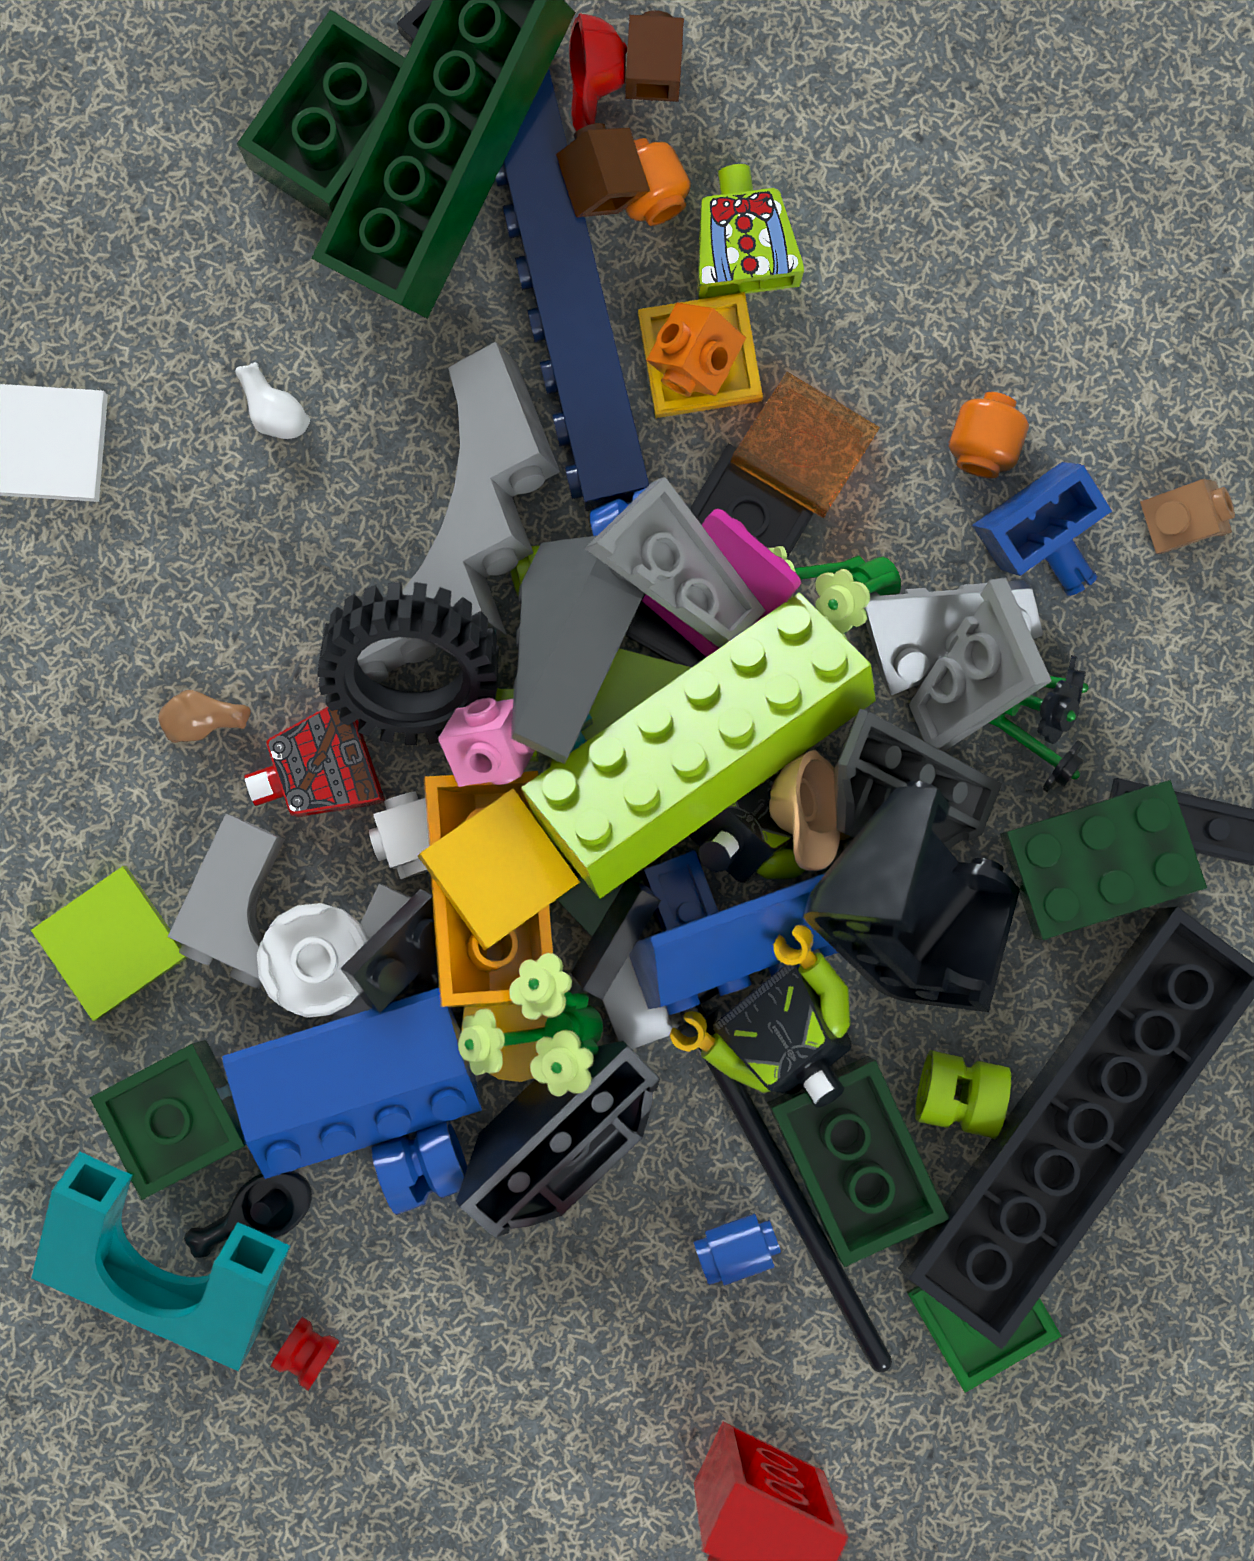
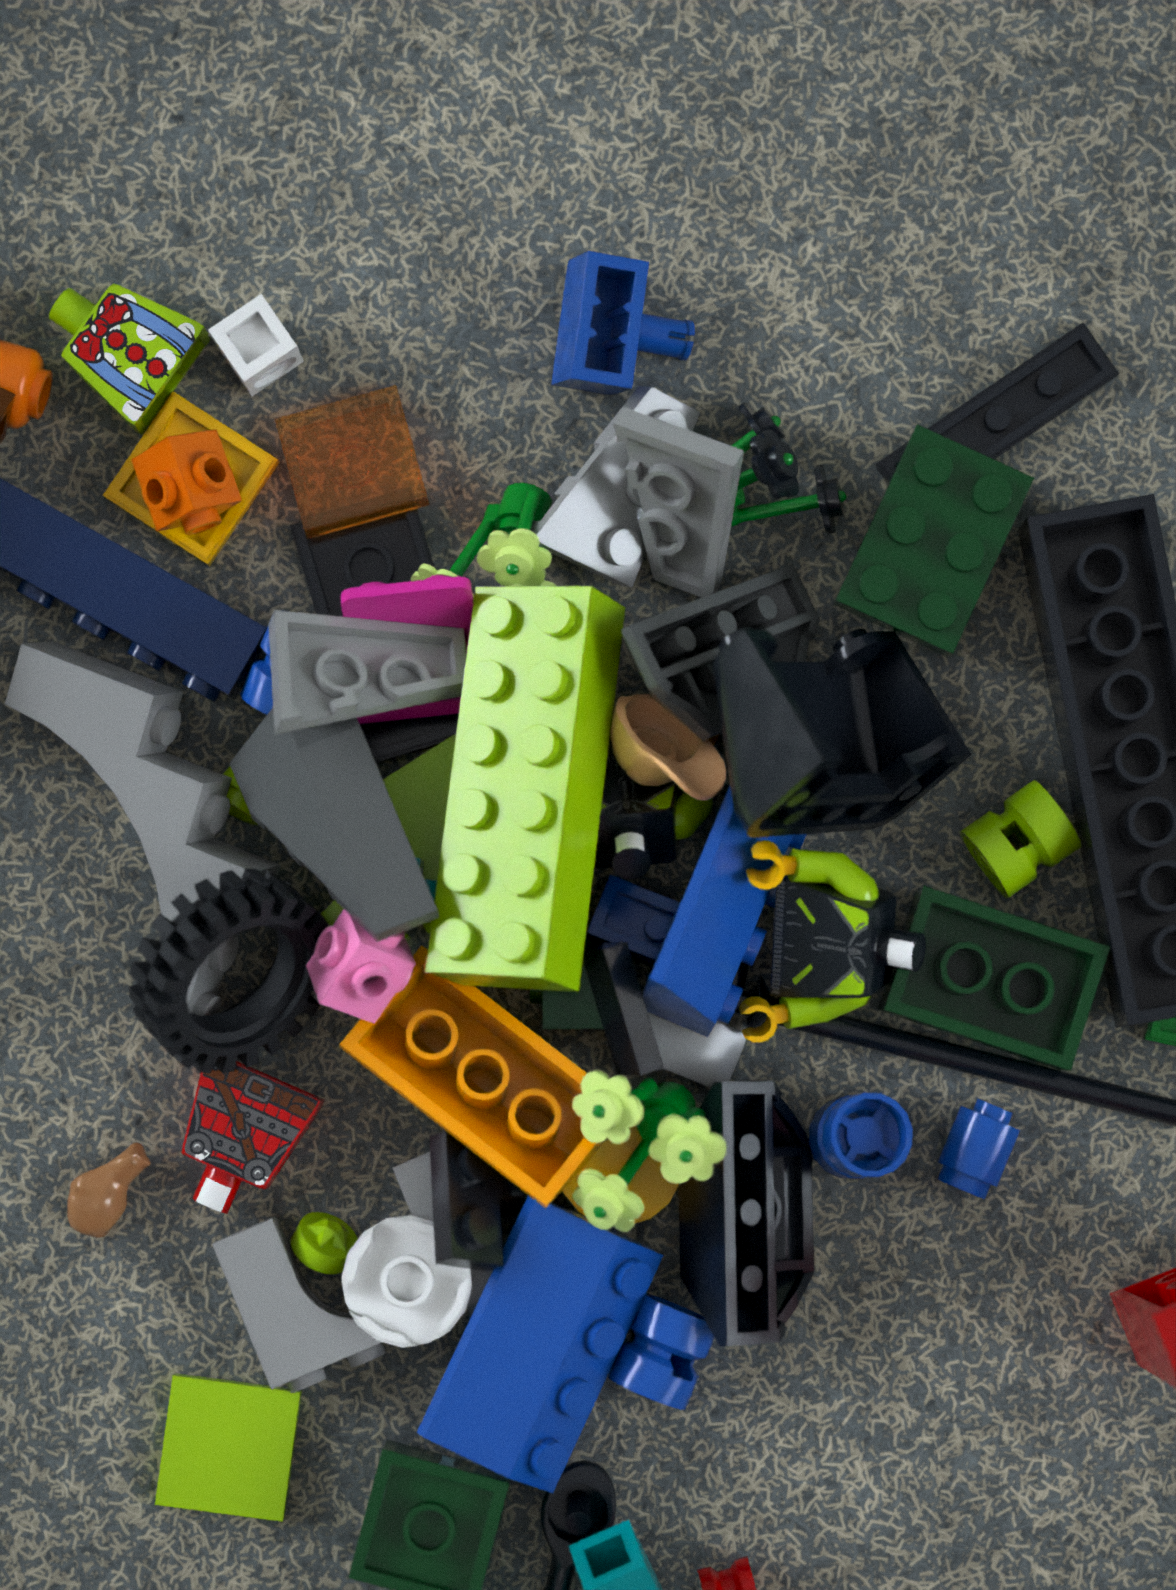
camera: 45 degrees left, 0 degrees up
white brick [369,792,429,879] -> none
yellow tile [418,788,580,950] -> none
orange head [948,392,1029,479] -> none
medium nougat bracket [1140,479,1235,554] -> none
none -> white brick [208,294,304,396]
none -> lime tile [291,1212,358,1274]
none -> blue wheel [809,1093,913,1179]

